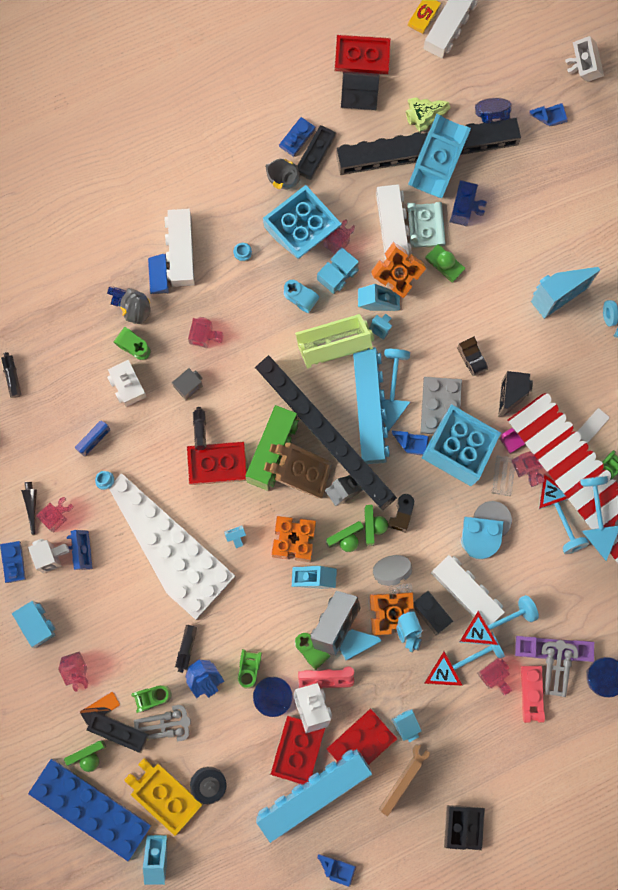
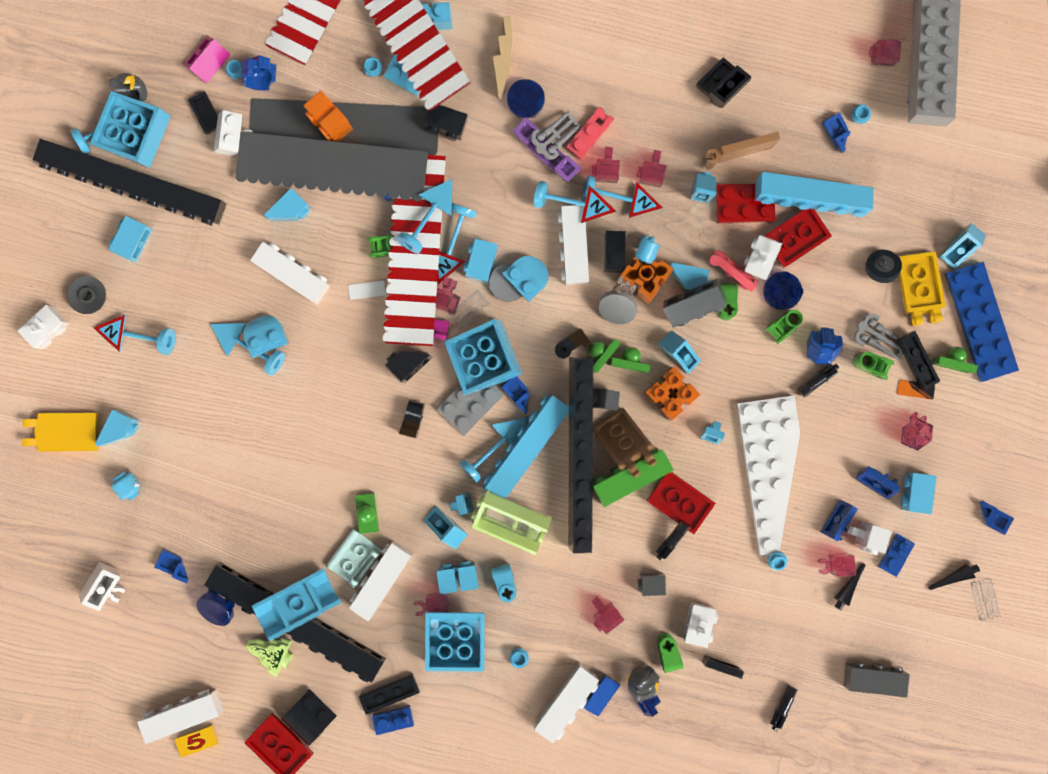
camera: 140 degrees left, 10 degrees up
blue slope [75,421,110,457] -> none
dark grey hair [265,158,300,190] -> none
orange brick [371,241,426,298] -> none
clear blue brick [449,180,487,226] -> none
medium azure slope [531,267,601,319] -> none
none -> medium azure brick [463,238,498,283]
none -> clear pink brick [636,150,667,188]
none -> black tile [702,655,744,679]
none -> blue plate [856,466,901,499]

